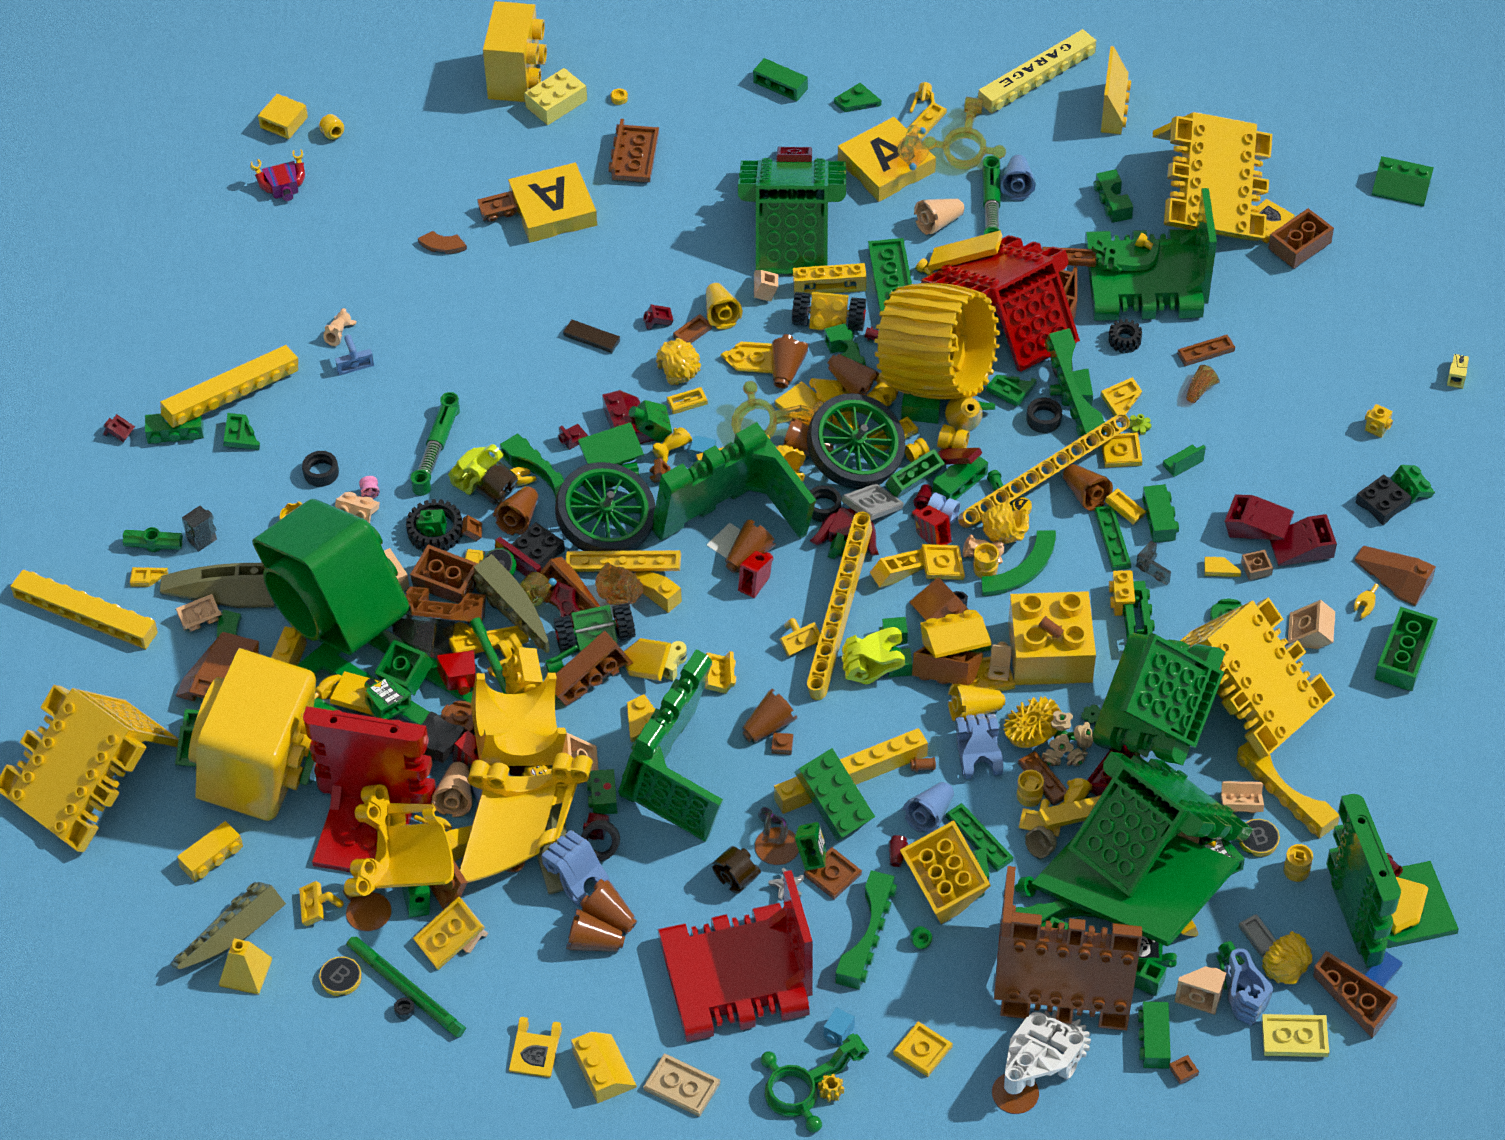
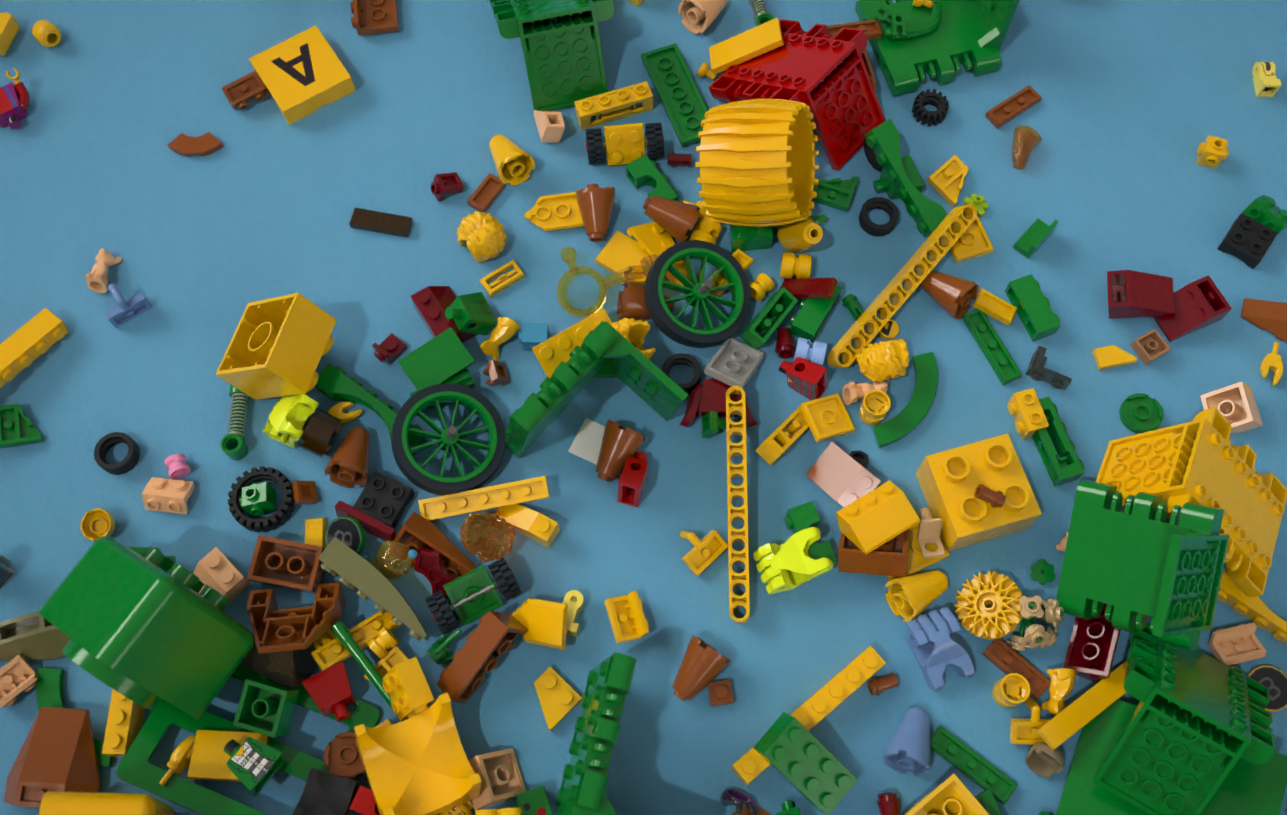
camera: 15 degrees left, 15 degrees up
none -> yellow brick [215,293,337,400]

